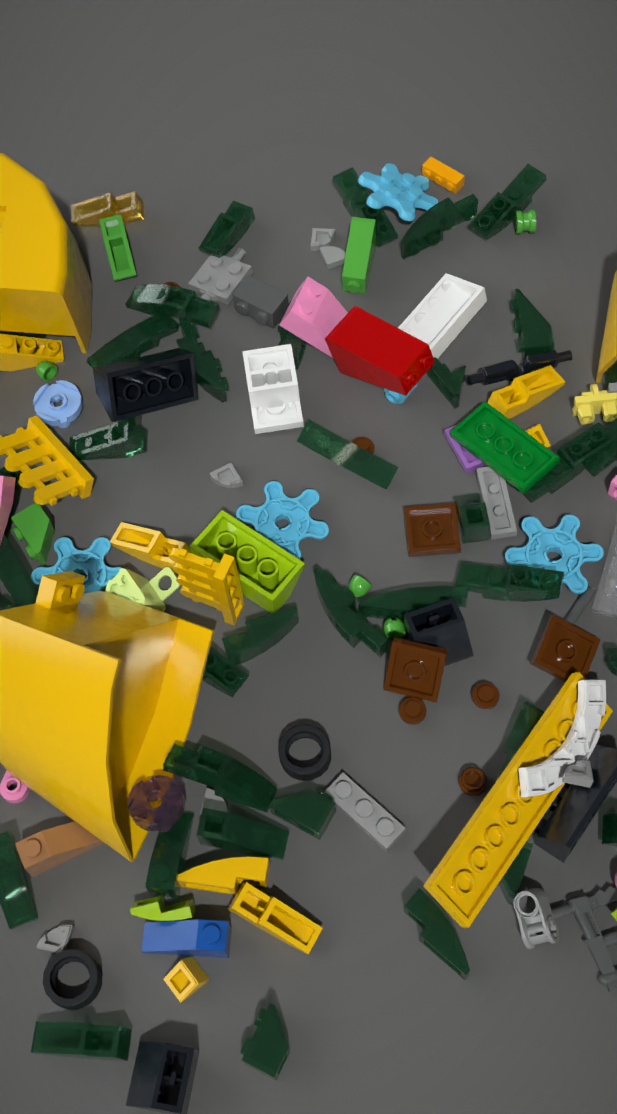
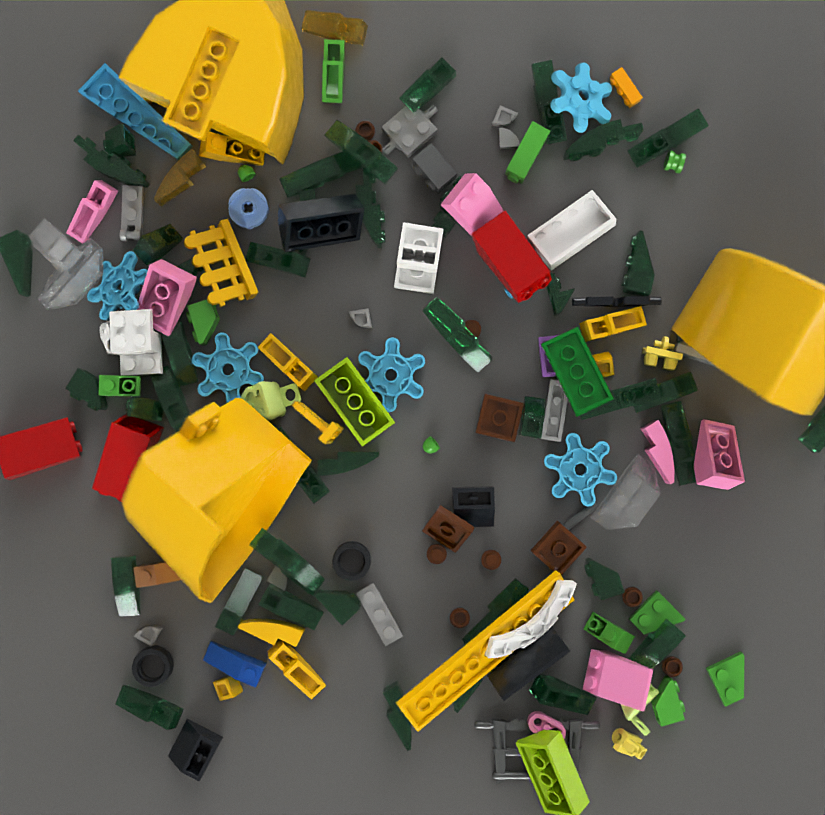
camera: 10 degrees right, 25 degrees up
plate [127,775,185,832] -> none
lime slope [130,895,196,921] -> none
clear green slope [240,1003,290,1081] -> none
clear green slope [314,567,388,658] -> none
clear green slope [359,586,468,621] -> none
bright green hinge [383,617,406,639] -> none
clear green slope [455,562,565,602] -> none
light grey piece [513,888,559,949] -> none
light grey tile [562,760,593,788] -> none

